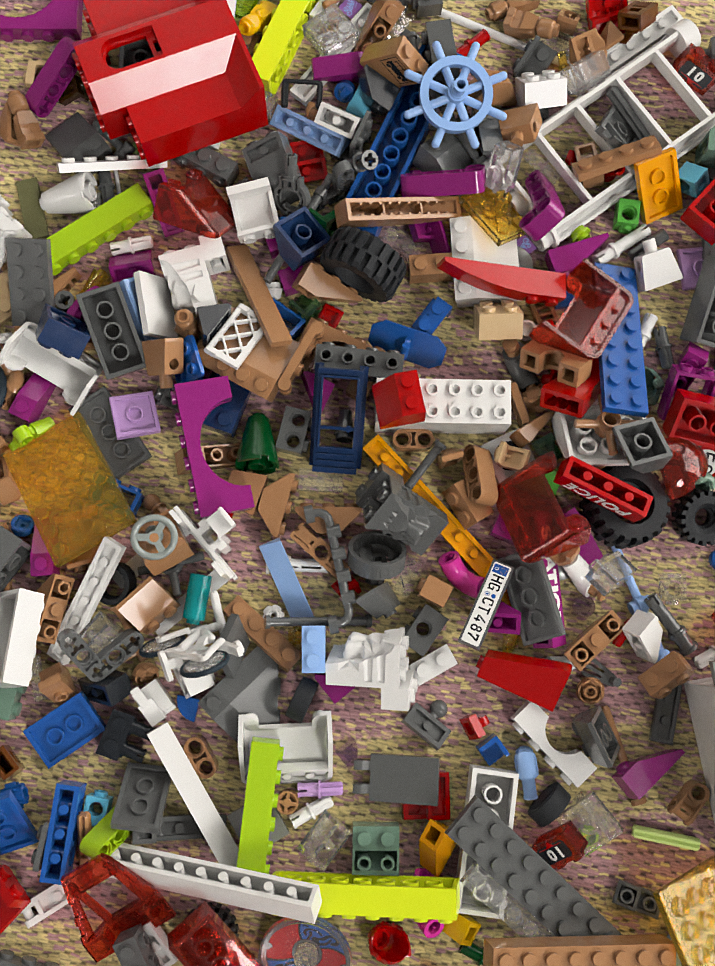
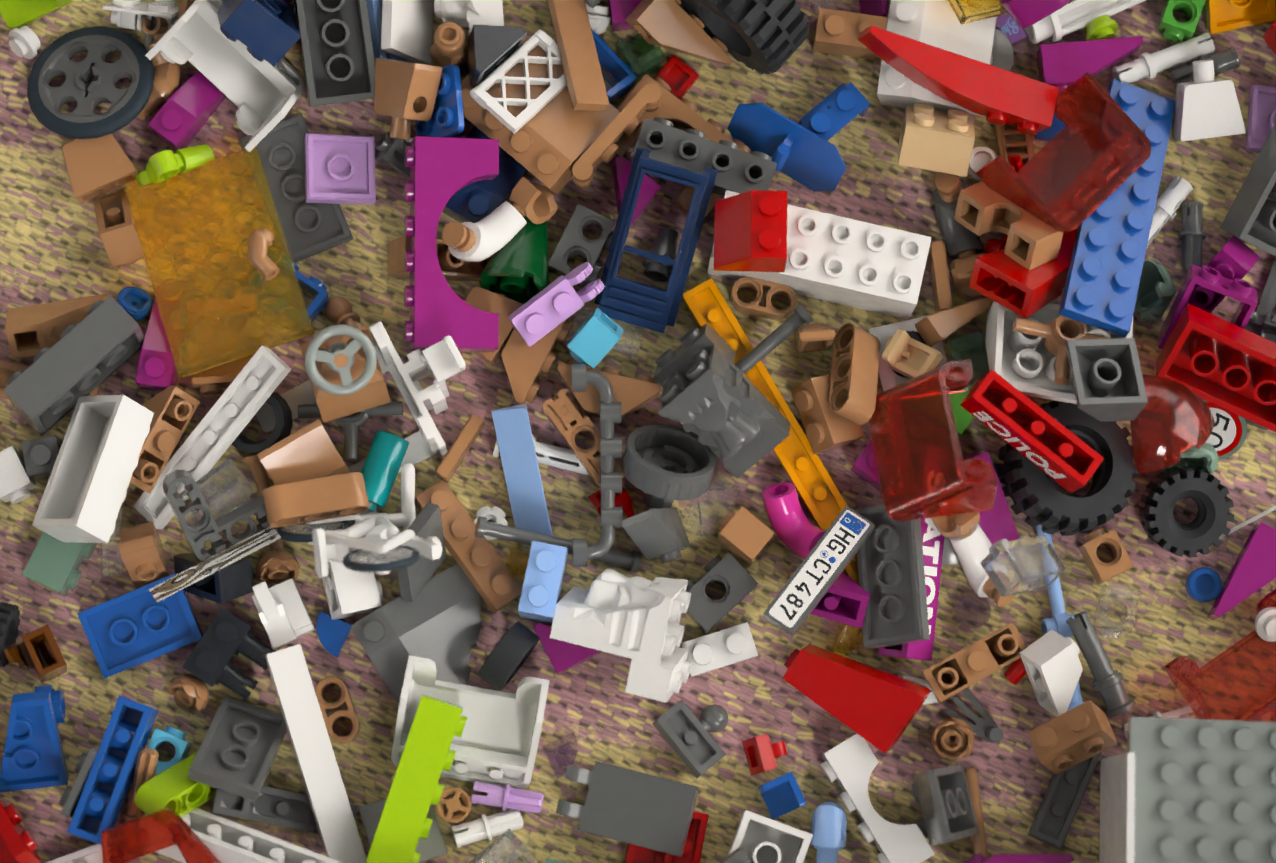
camera: 10 degrees right, 0 degrees up
none -> sticker [149,527,281,602]
none -> medium nougat plate [167,674,208,714]
none -> medium nougat arm [247,228,280,281]
none -> medium nougat beam [262,472,370,528]
none -> medium nougat tile [436,414,485,483]
none -> piece [442,177,558,262]
none -> lavender hinge [507,262,605,347]
none -> medium azure brick [567,308,624,369]
none -> medium nougat brick [1079,528,1134,585]

